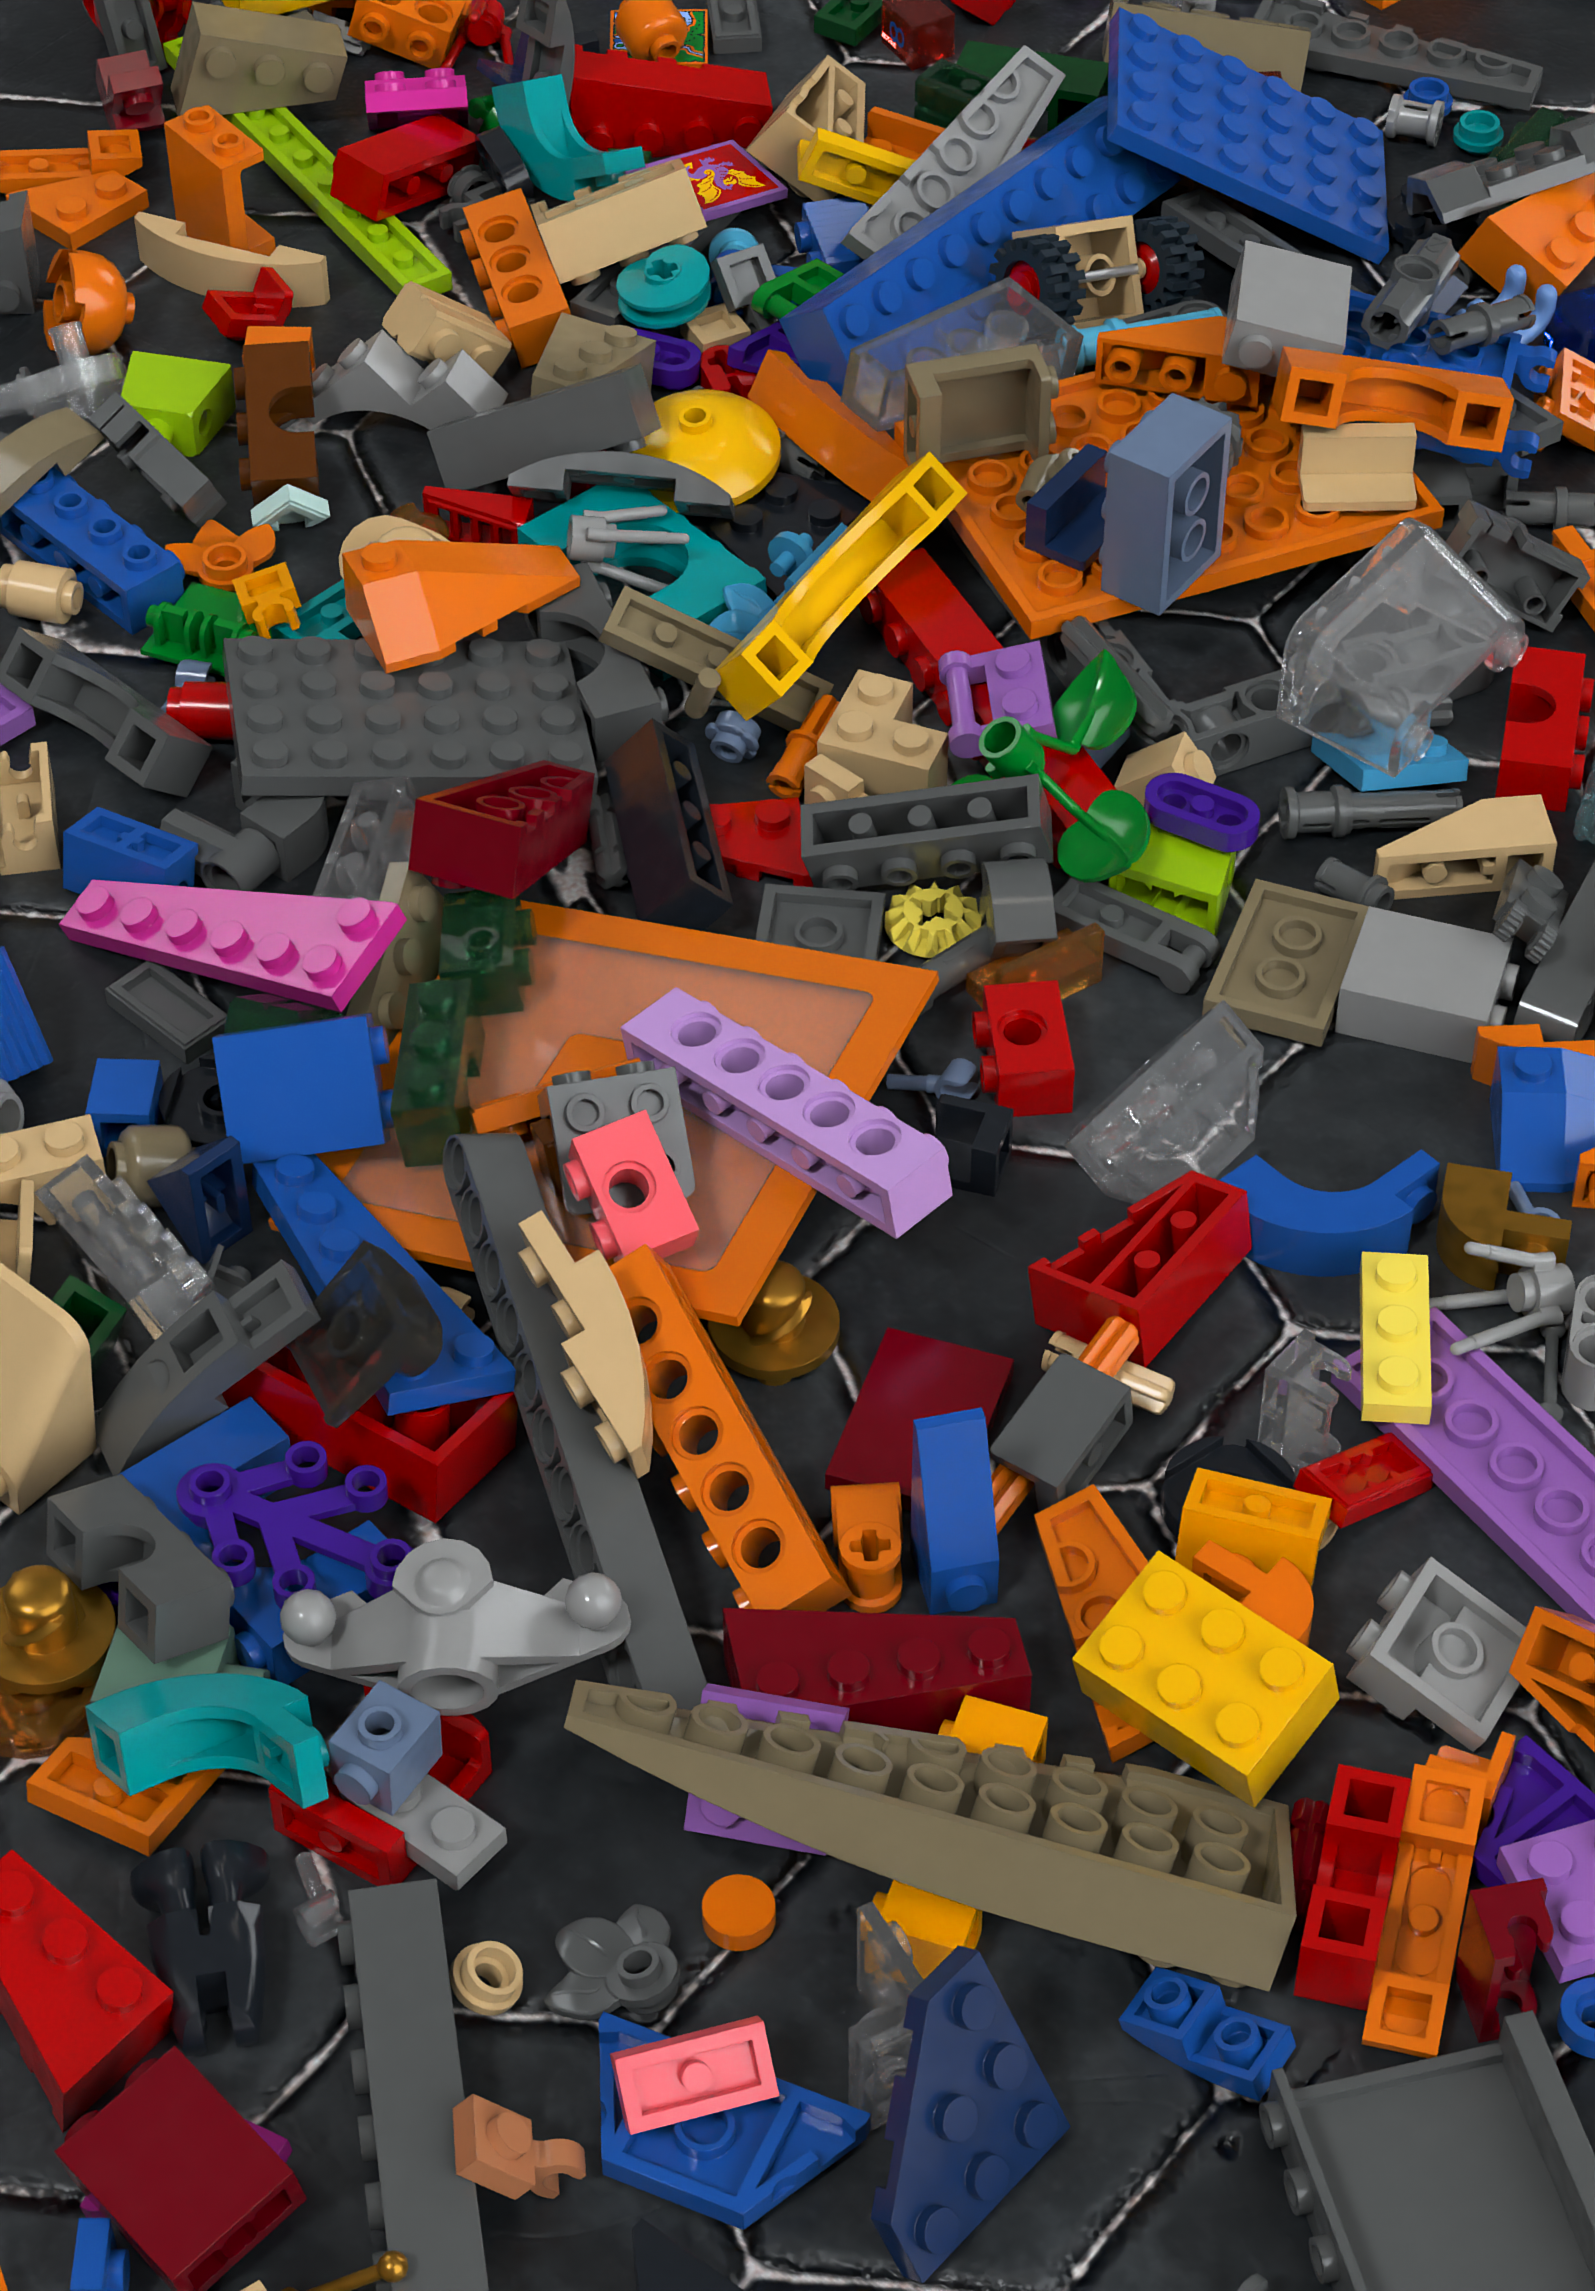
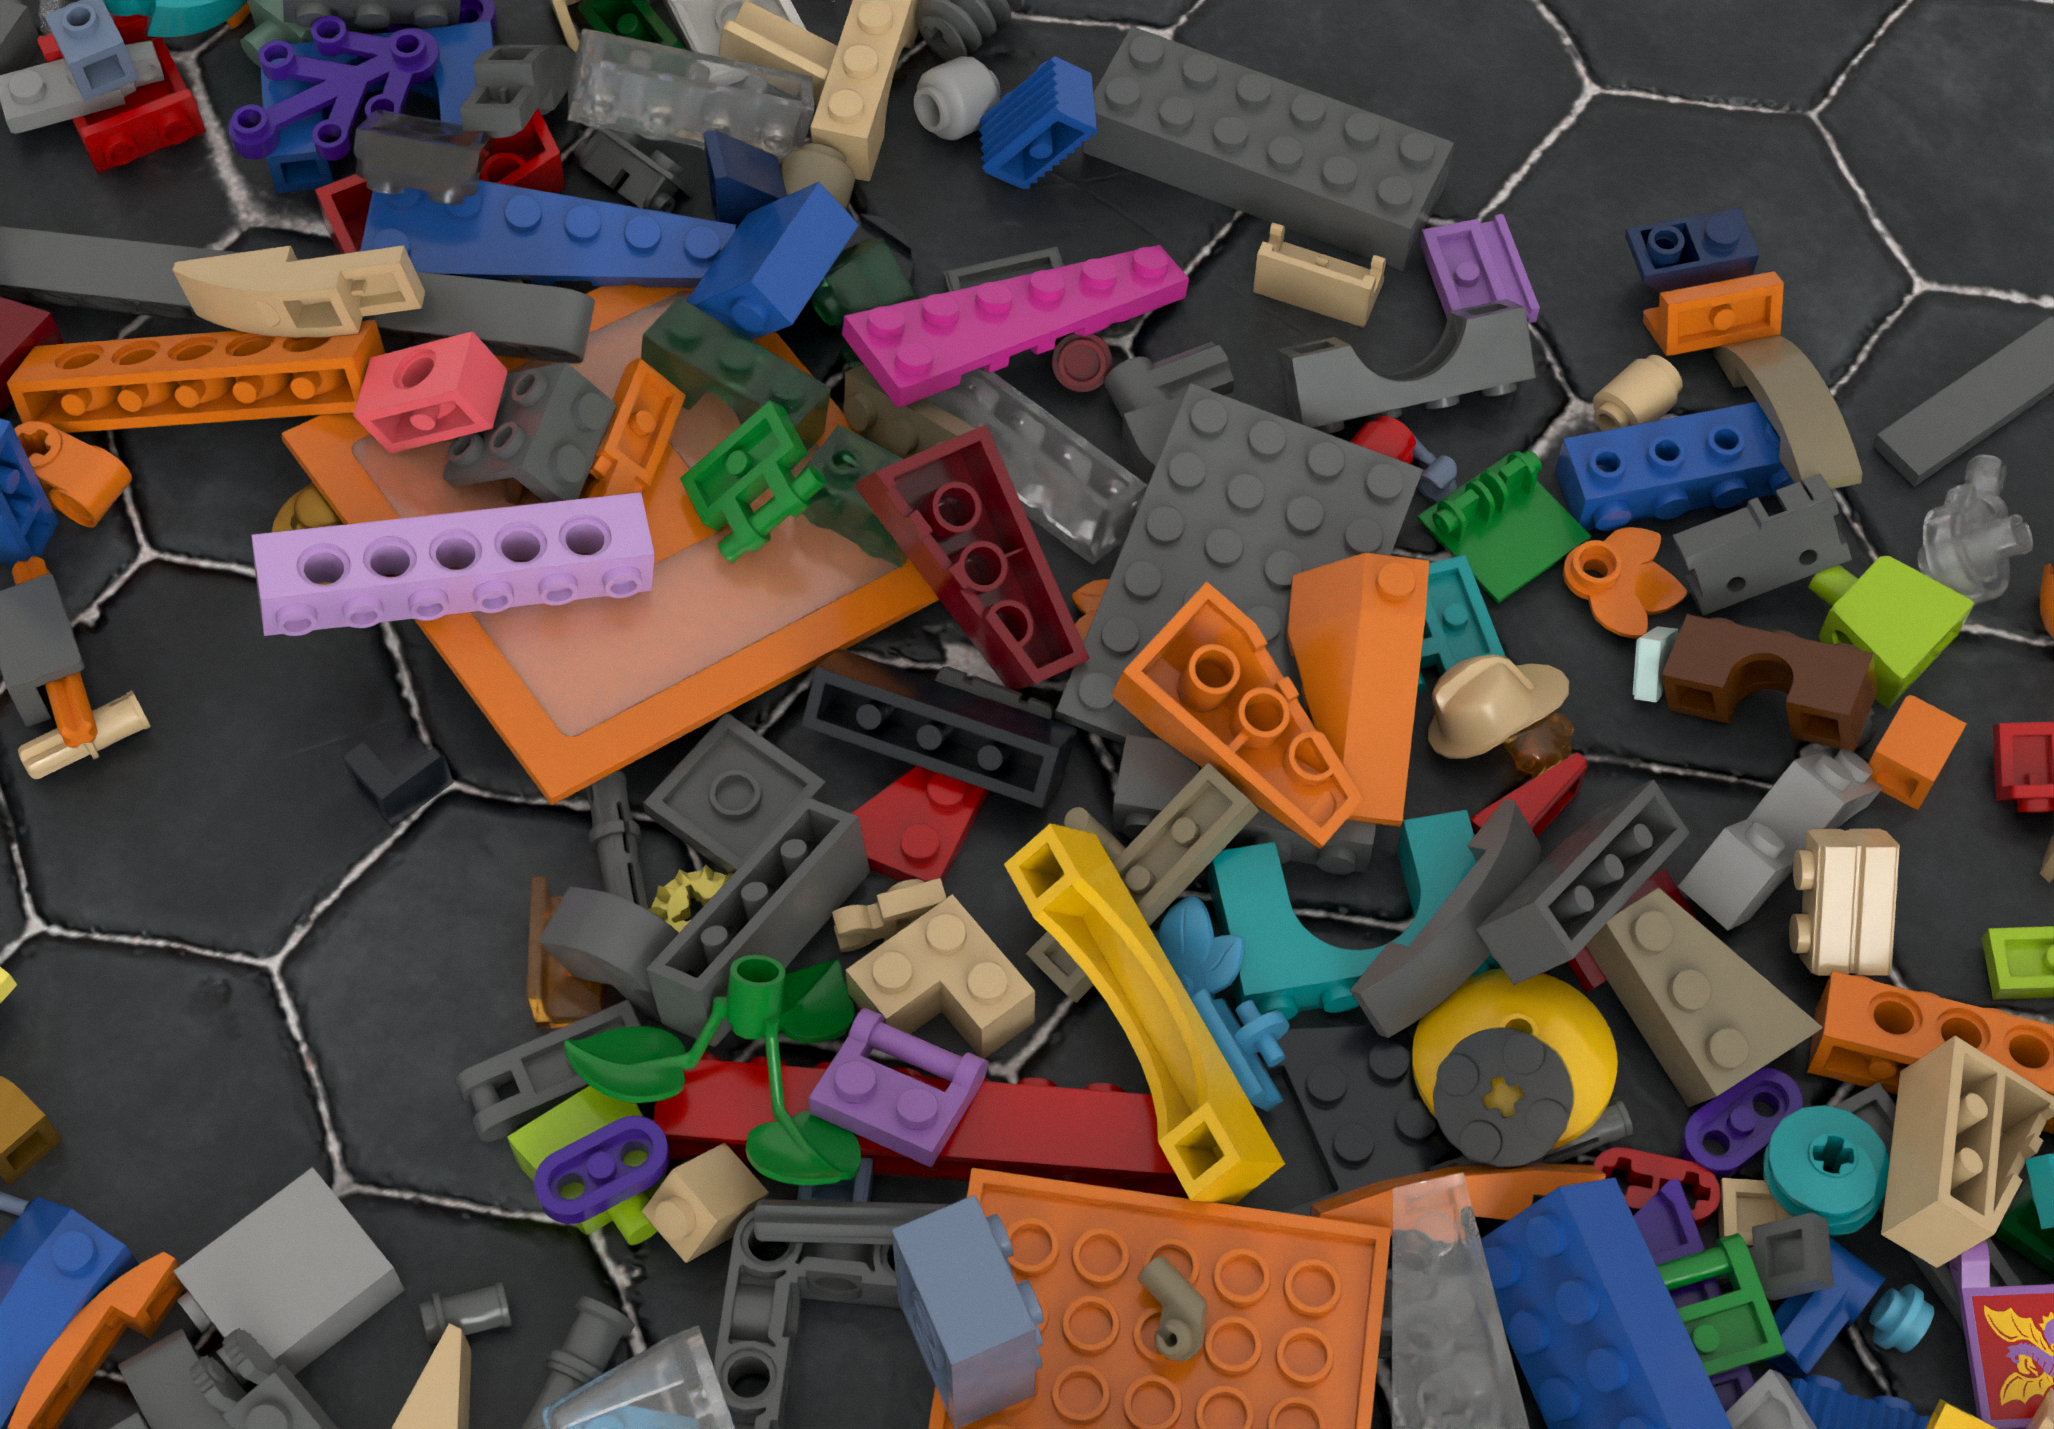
camera: 120 degrees right, 15 degrees up
blue hinge [63,807,198,894] -> none
blue brick [85,1058,164,1157] -> none
light orange plate [232,562,302,639] -> none
light grey piece [280,1538,631,1716] -> none
light grey plant [566,505,690,593] -> none
orange axle [766,694,839,799] -> none
dark red tile [825,1327,1014,1511] -> none
sand blue hand [886,1058,979,1099] -> none
dark tan panel [903,344,1059,466] -> none
red brick [972,980,1075,1117] -> none
dark blue panel [1025,443,1107,571] -> none
red wedge [1028,1170,1252,1368] -> none
clear wedge [1064,1000,1264,1204] -> none
dark tan plate [1202,879,1369,1047] -> none
blue arch [1219,1149,1440,1277] -> none
none -> green plate [680,400,826,563]
none -> orange wedge [1111,581,1364,849]
none -> black plate [1433,1027,1575,1167]

